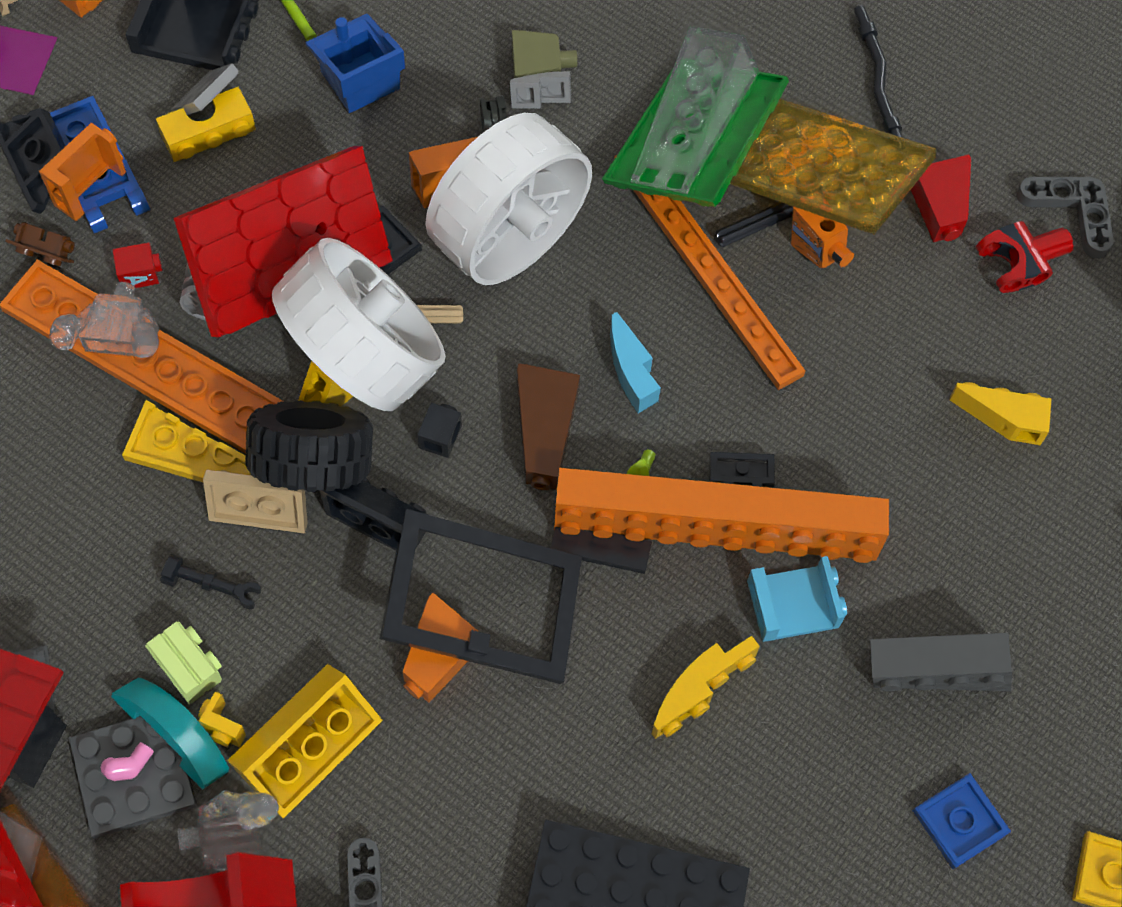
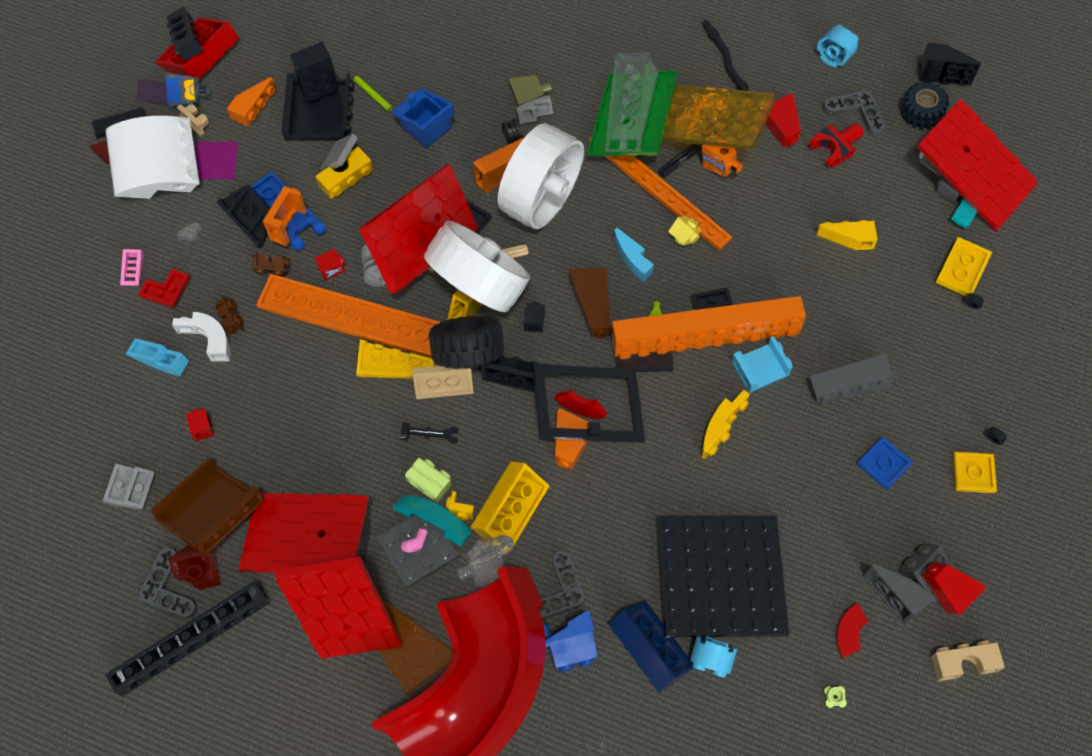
camera: 10 degrees left, 0 degrees up
clear torso [49,282,159,358] -> none
none -> red tile [555,390,607,419]
none -> light yellow brick [668,216,702,245]
none -> medium azure brick [817,25,859,67]

